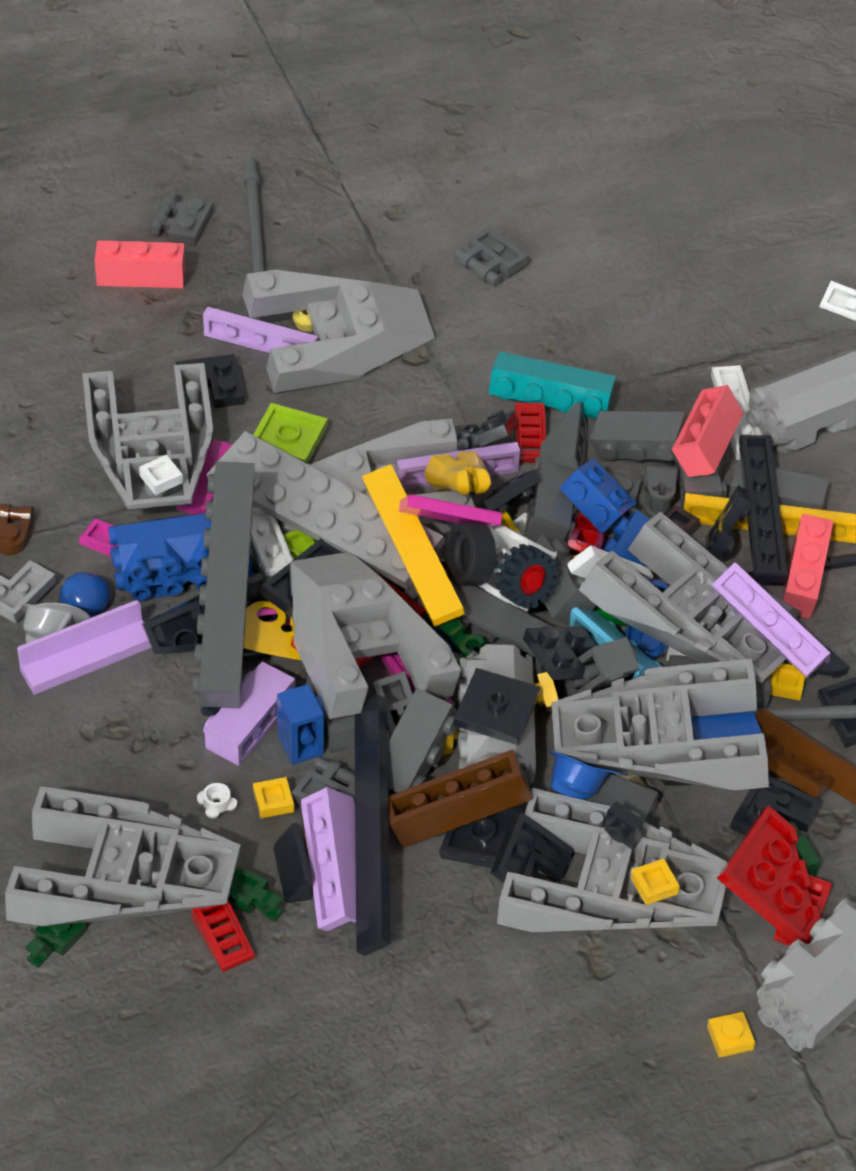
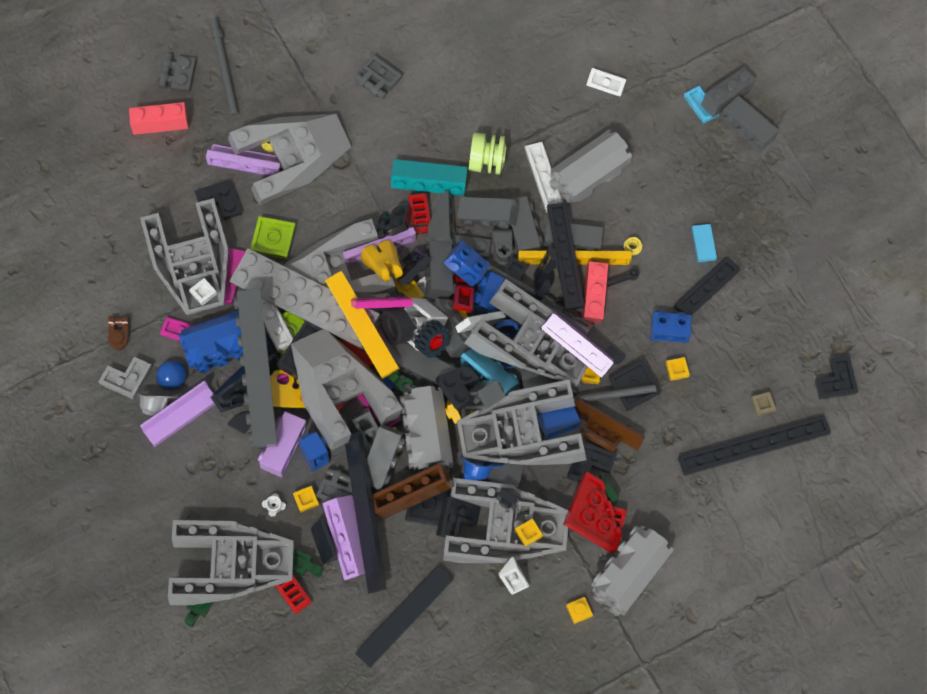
camera: 10 degrees left, 20 degrees up
black plate [453,668,541,745] -> none
coral brick [672,385,744,477] -> none
none -> black tile [228,414,251,434]
none -> black tile [355,566,453,668]
none -> yellowish green wheel [469,132,506,175]
none -> white slope [499,557,530,595]

